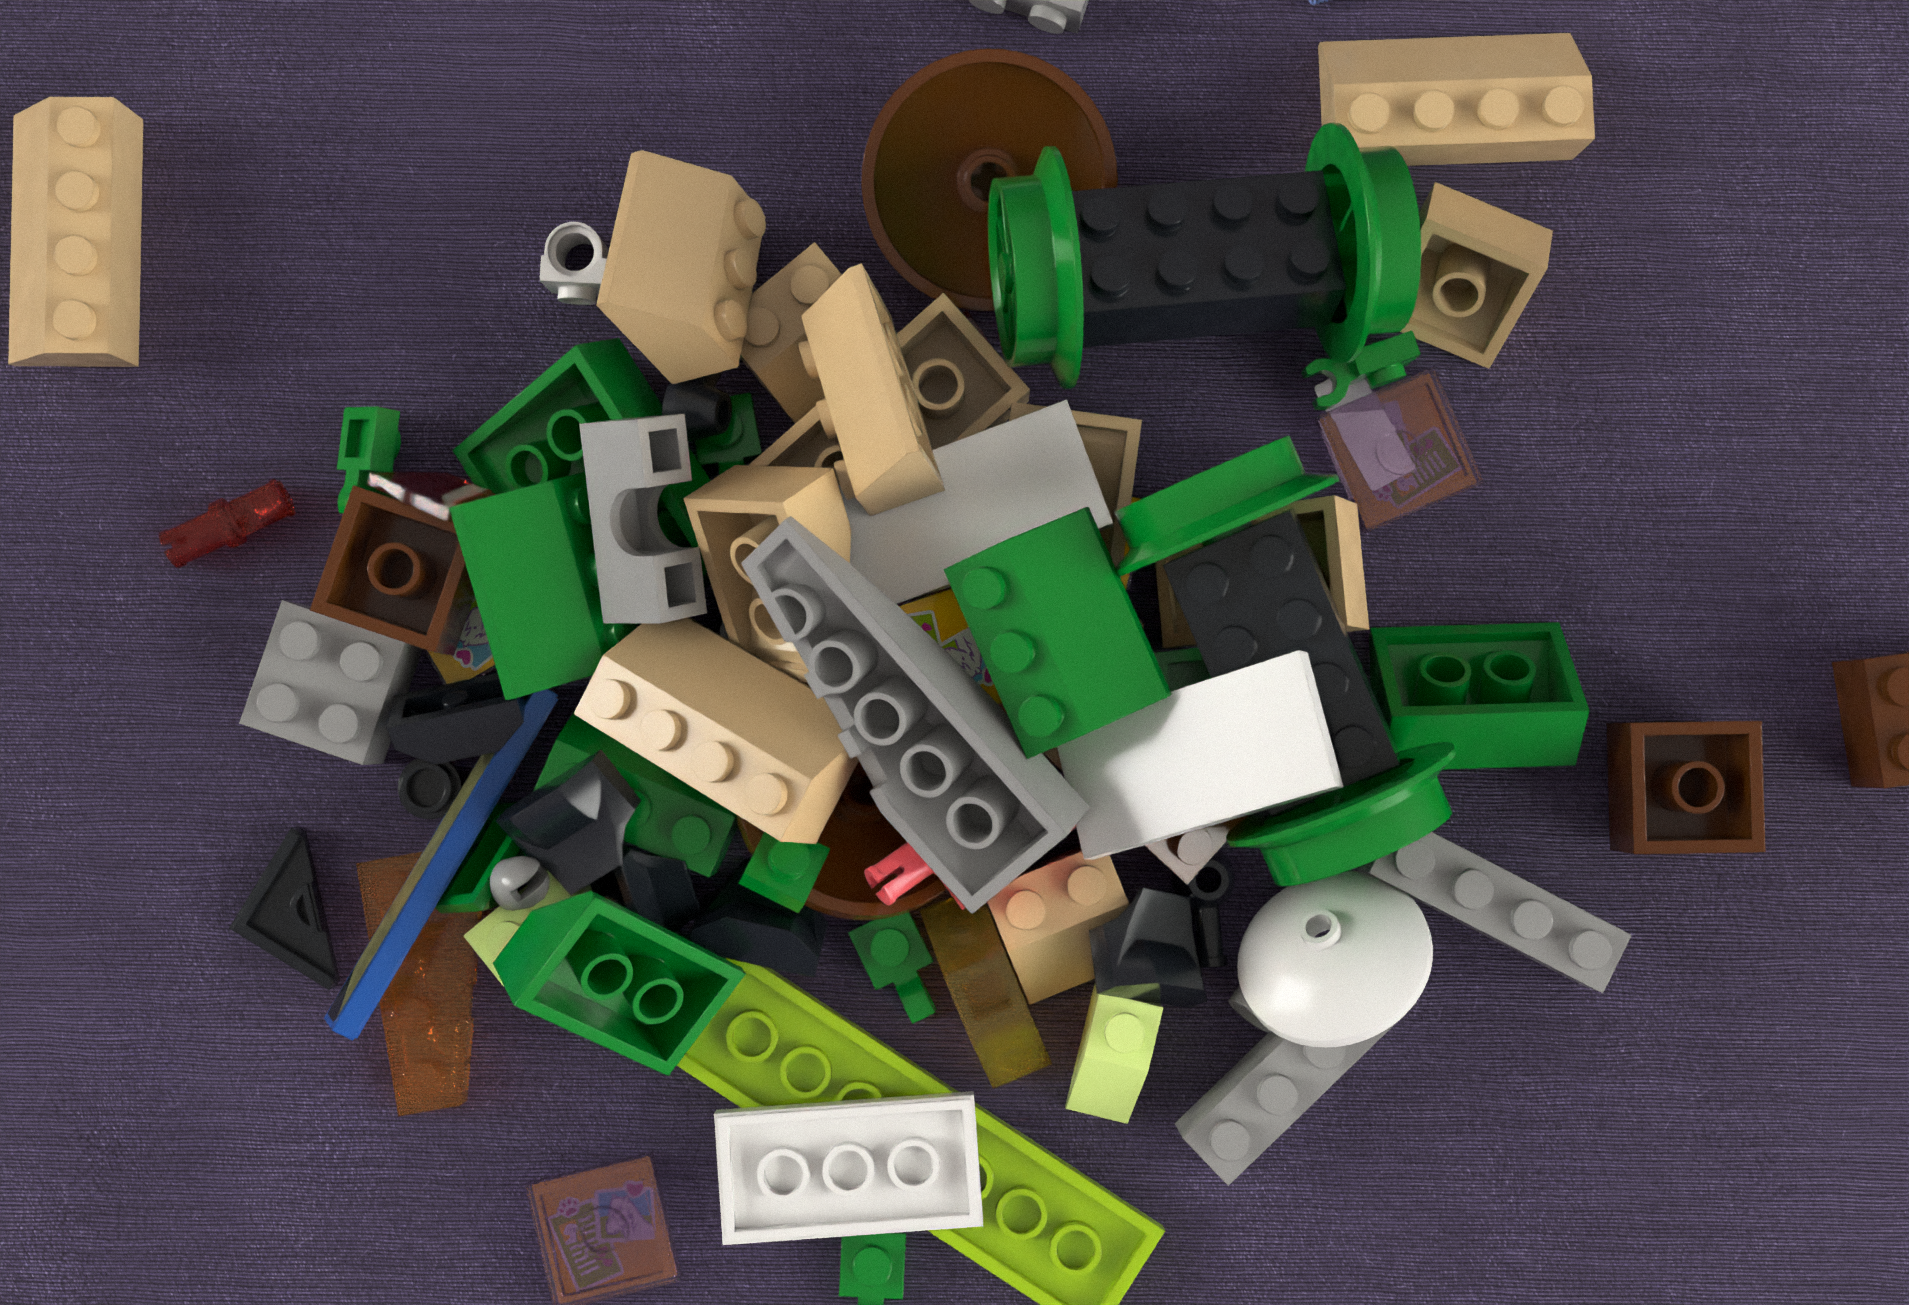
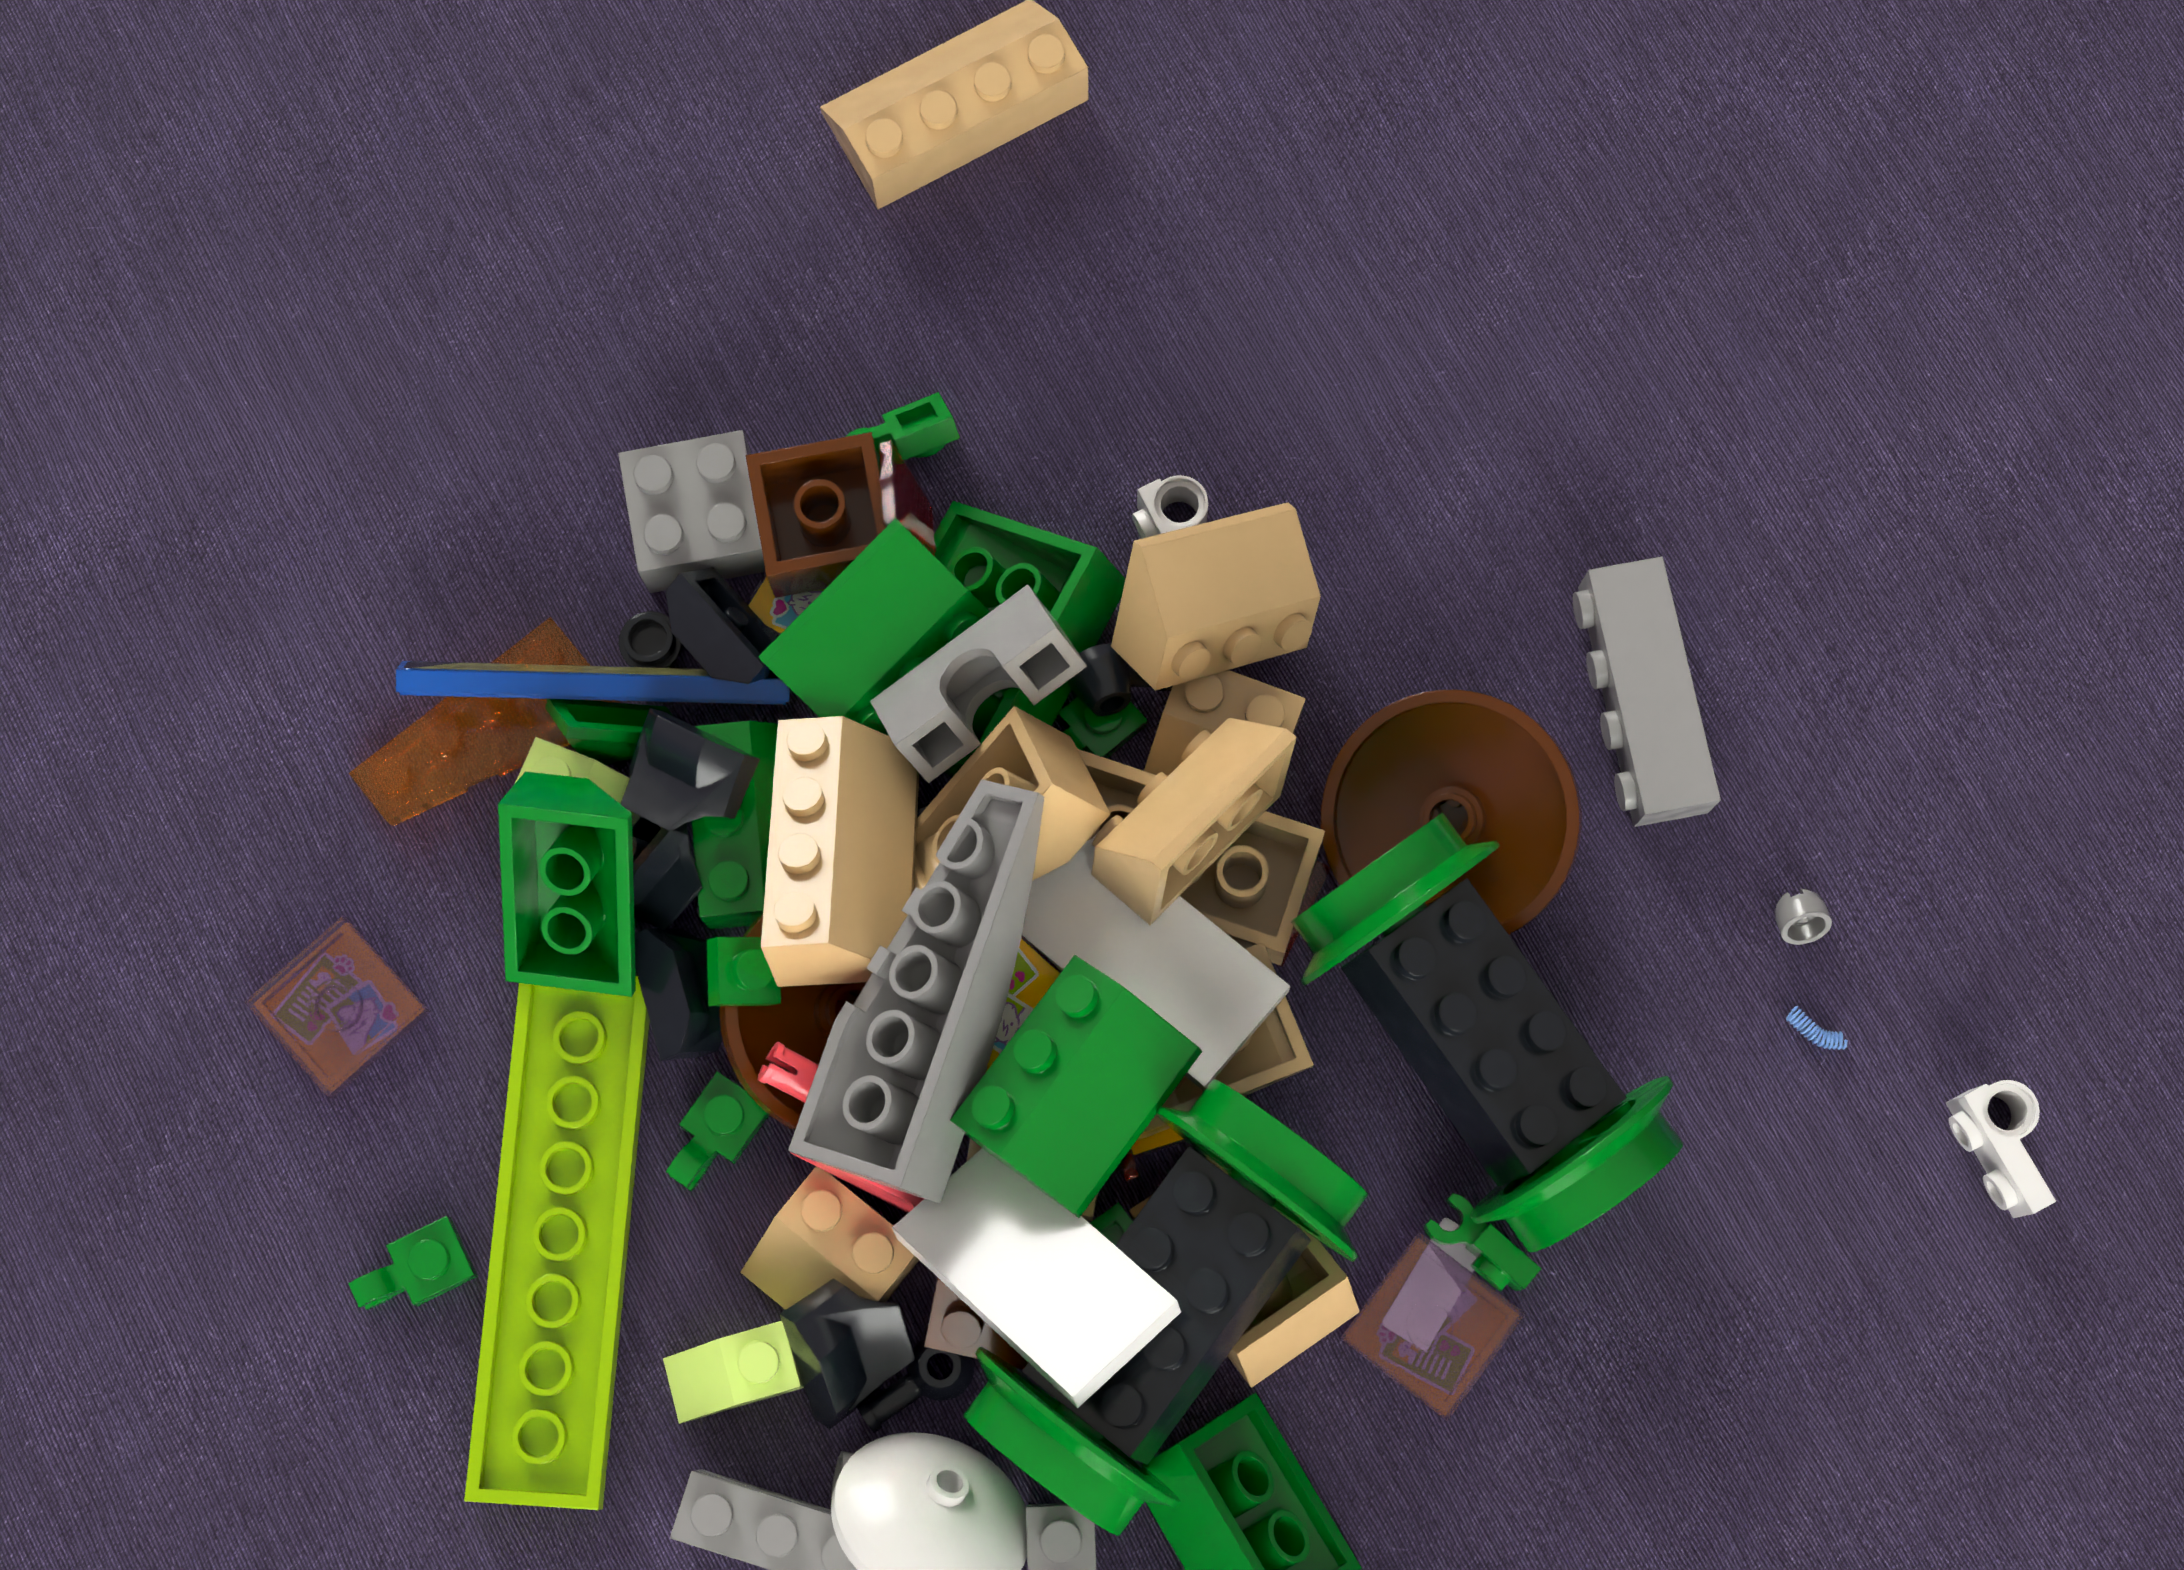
camera: 60 degrees right, 10 degrees down
clear red pin [159,478,296,569] -> none
black tile [229,826,340,990] -> none
light grey hinge [490,856,550,911] -> none
white tile [714,1091,983,1245] -> none
clear yellow slope [920,896,1052,1089] -> none
tan slope [1318,33,1595,166] -> none
tan slope [1399,182,1553,369] -> none

